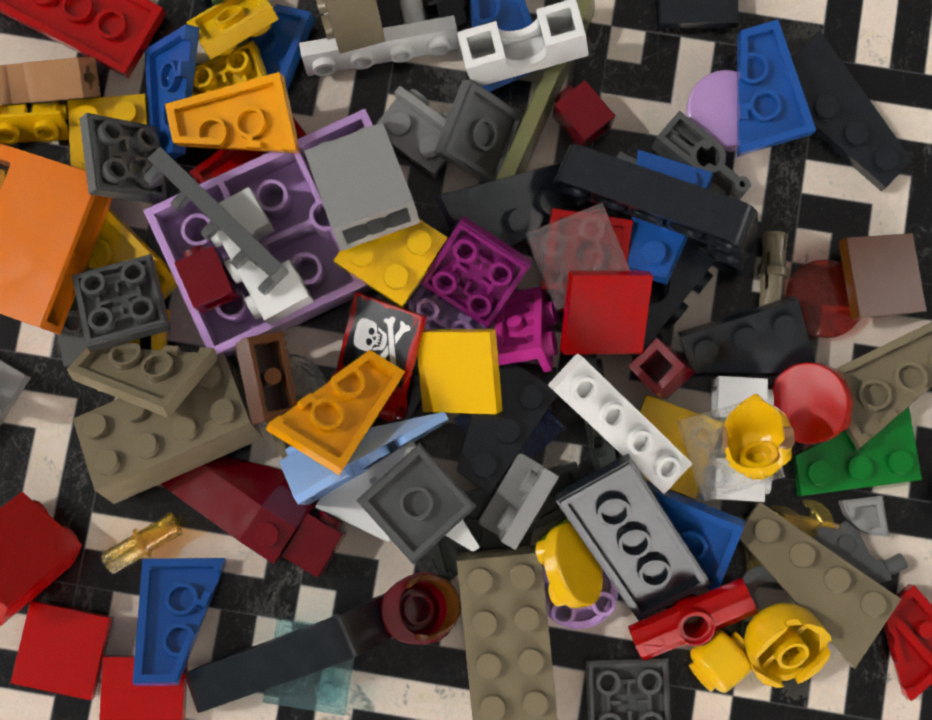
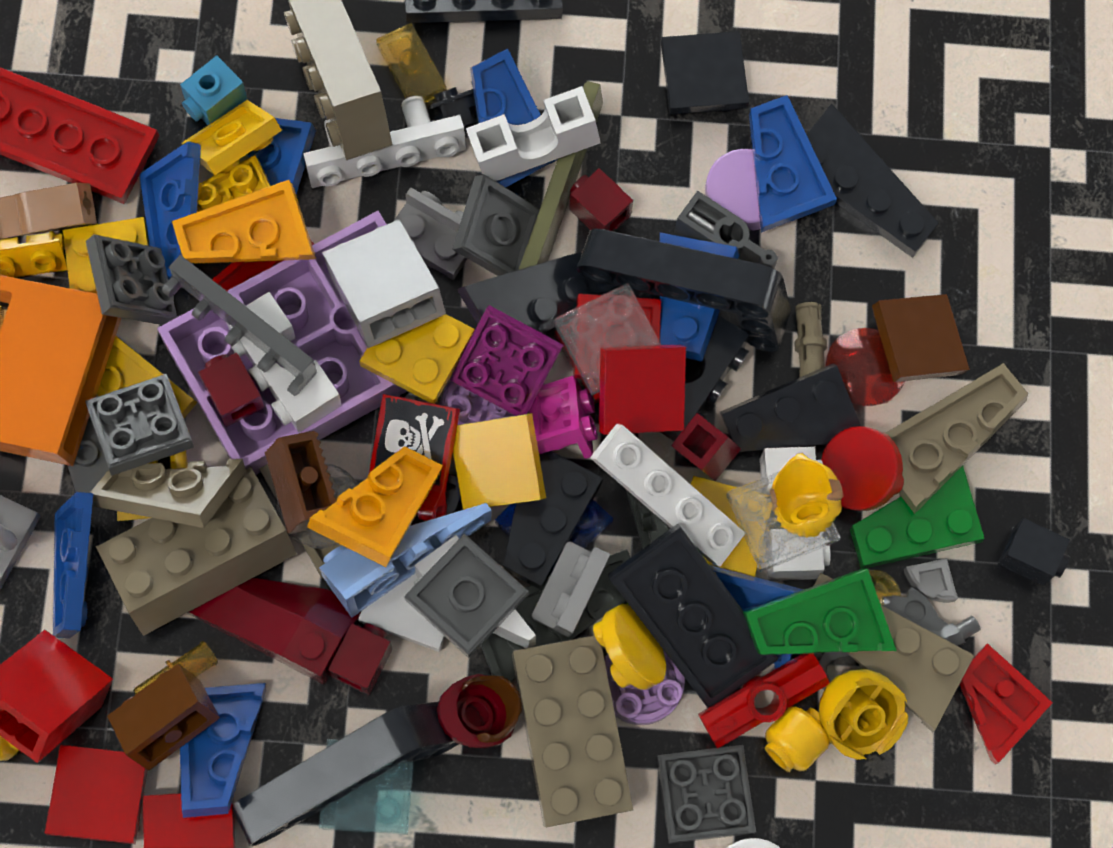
camera: 15 degrees left, 10 degrees down
none -> blue wing [53,492,93,639]
none -> reddish brown brick [107,663,220,771]
none -> green wing [743,568,897,655]

